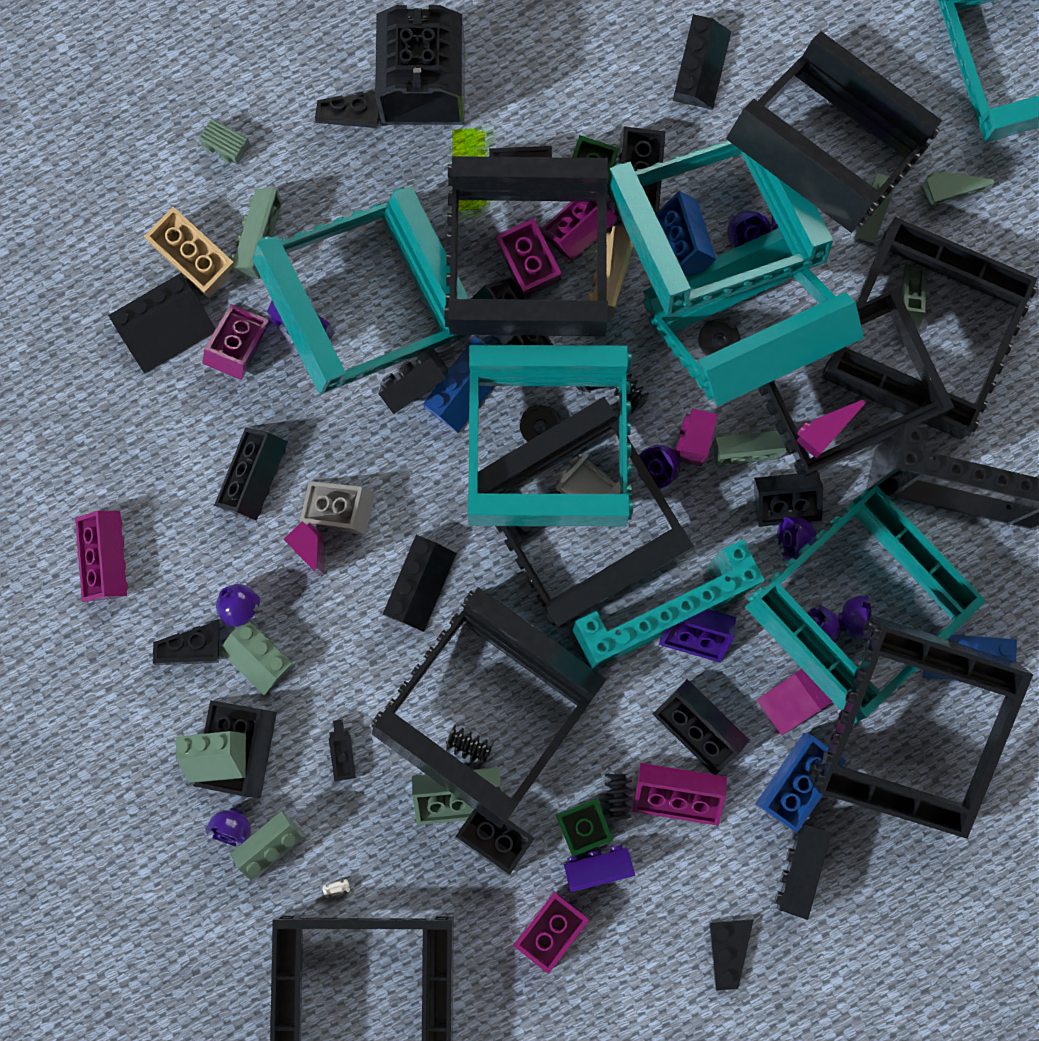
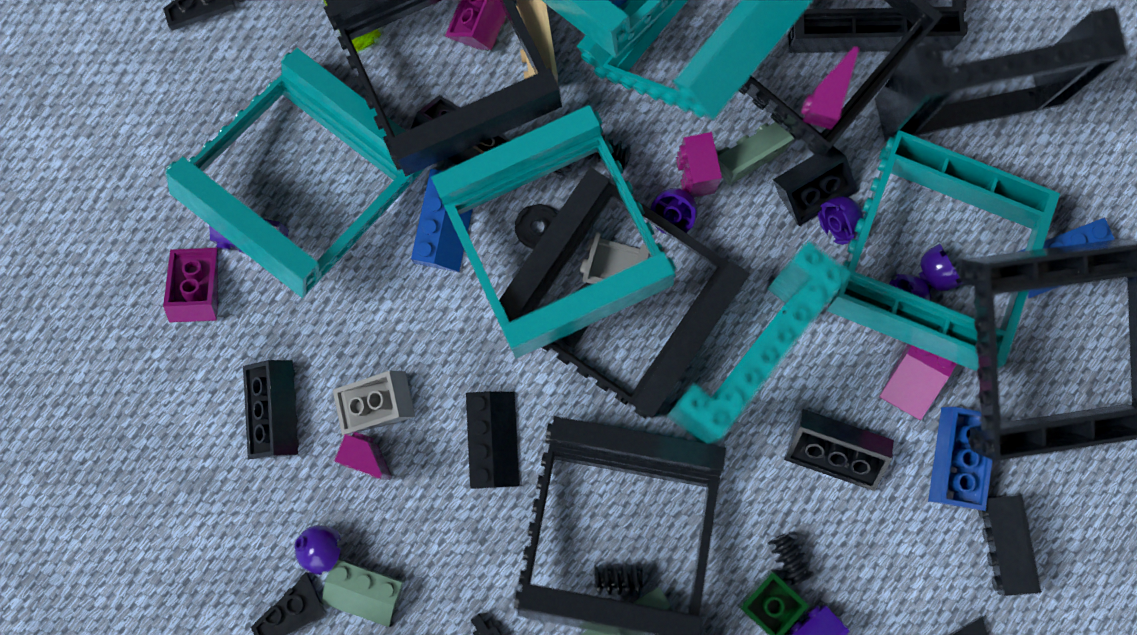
camera: 25 degrees left, 0 degrees up
magenta slope [75,510,128,602] -> none
black slope [108,272,216,374] -> none
tan slope [144,207,234,298] -> none
sand green brick [199,118,250,165] -> none
sand green slope [231,188,283,280] -> none
black brick [378,348,448,414] -> none
magenta brick [496,218,562,298] -> none
magenta slope [632,763,727,826] -> none
dark purple slope [659,609,736,663] -> none
black tile [698,318,741,356] -> none

